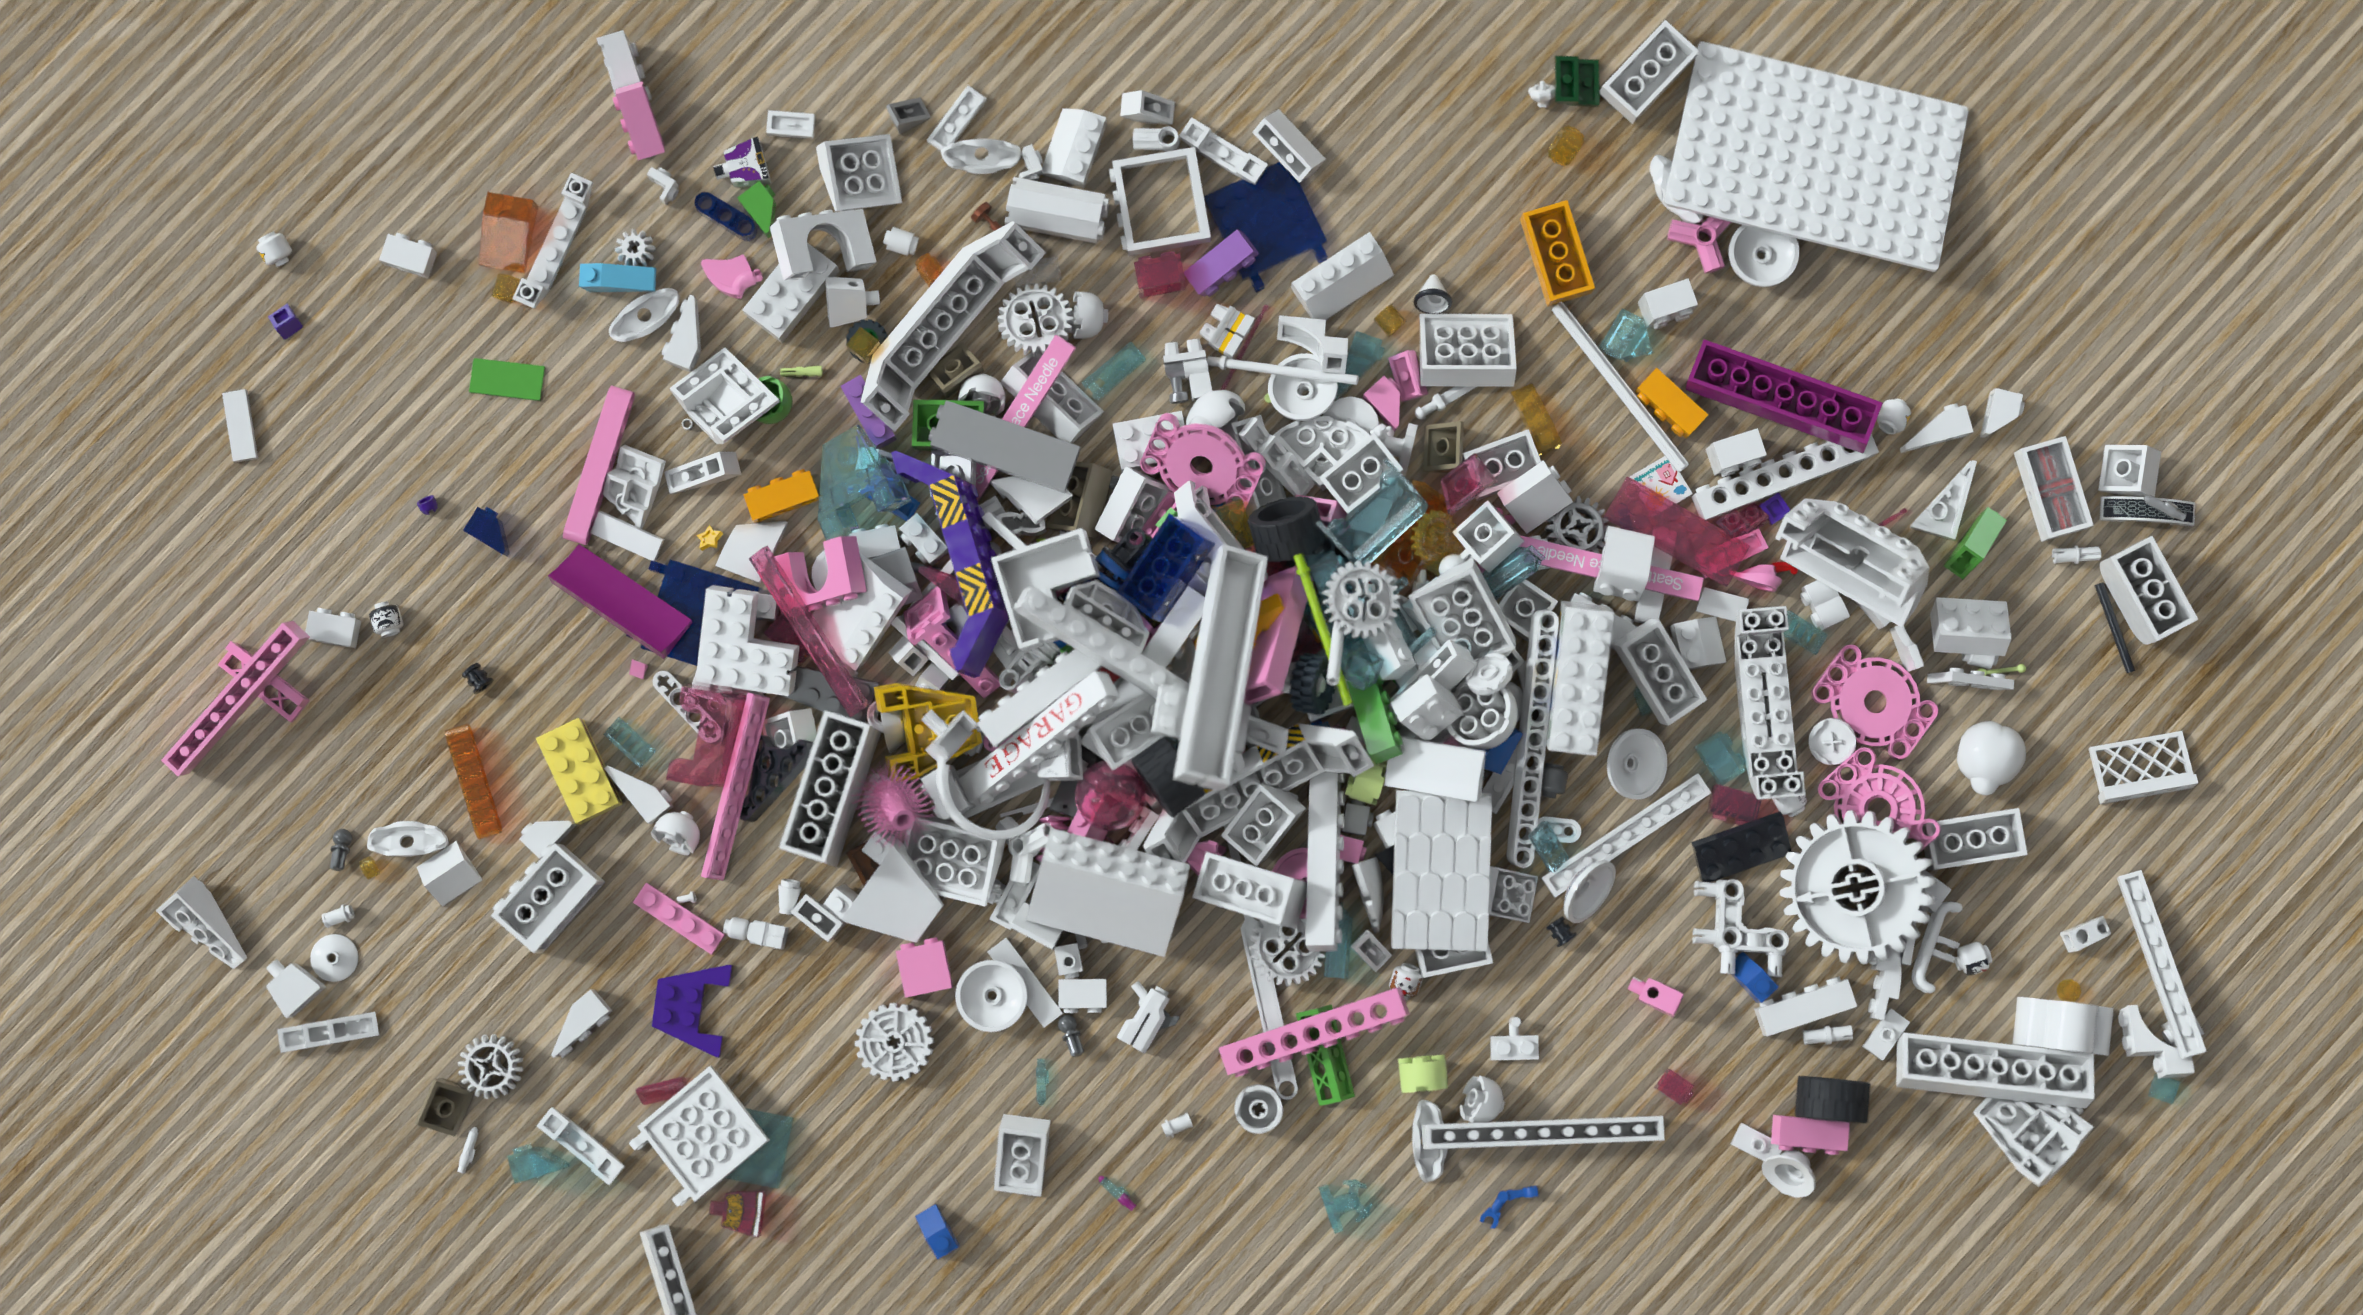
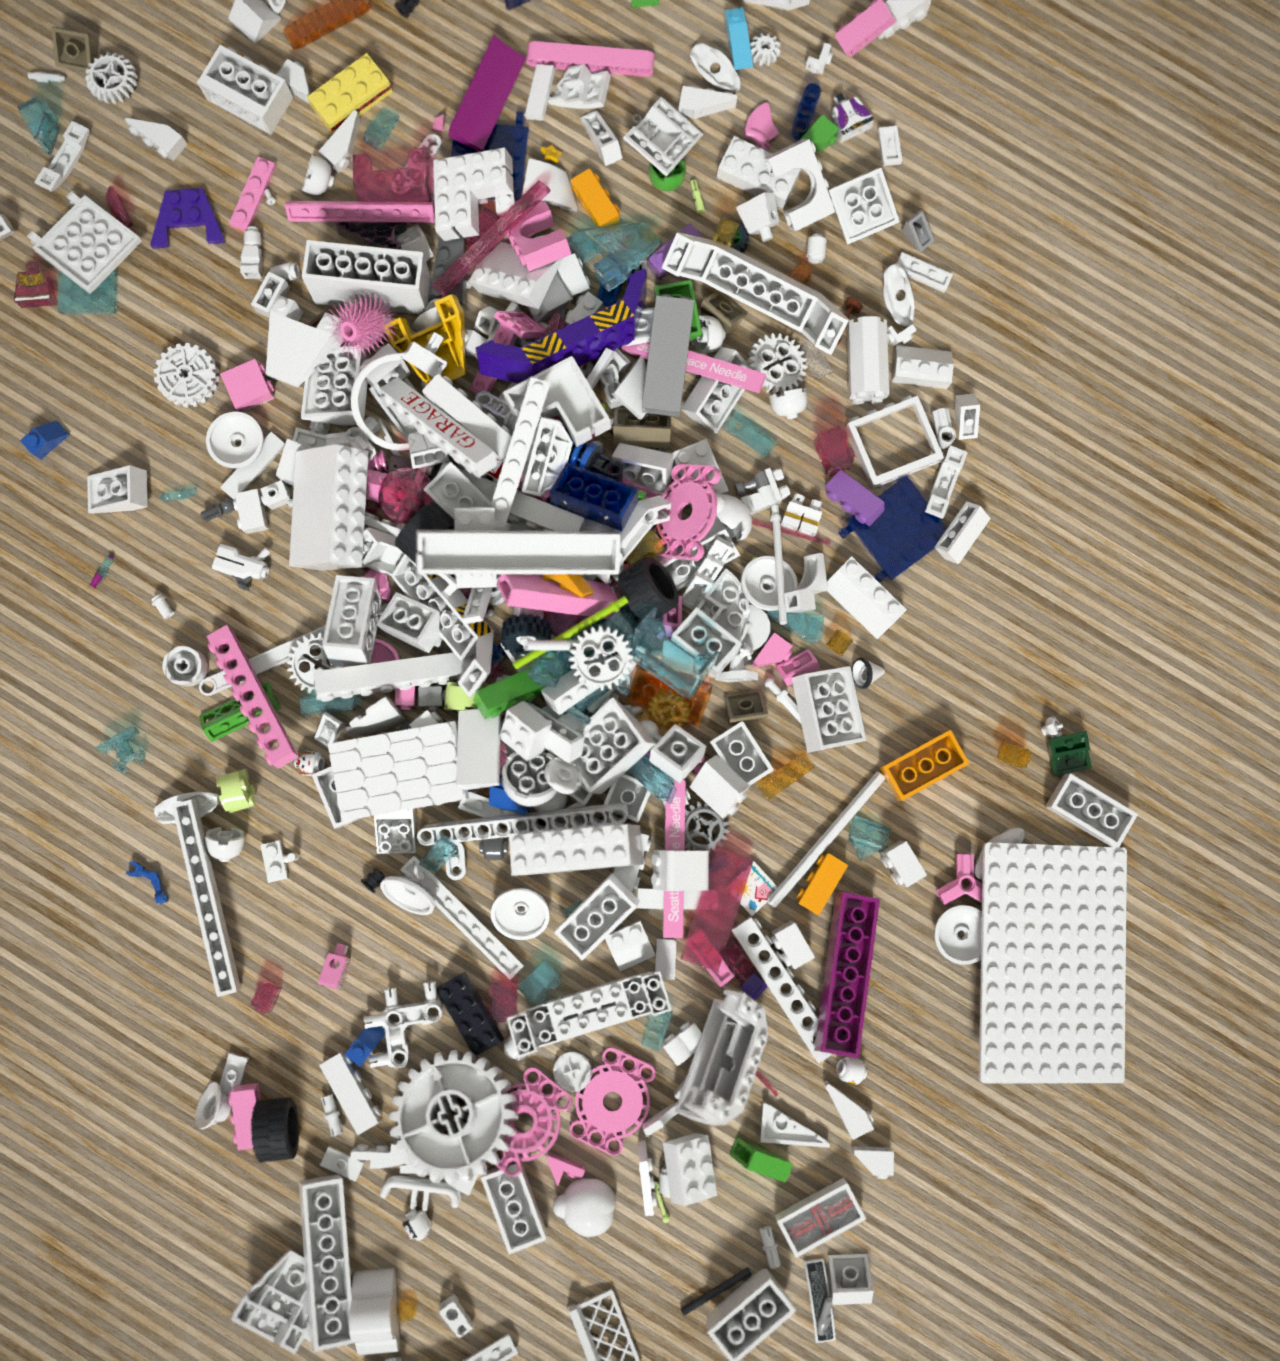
camera: 75 degrees right, 0 degrees up
clear pink slope [1441,453,1497,515] -> none
bright pink piece [1727,562,1797,592] -> none
none -> bright pink slope [547,1152,586,1185]

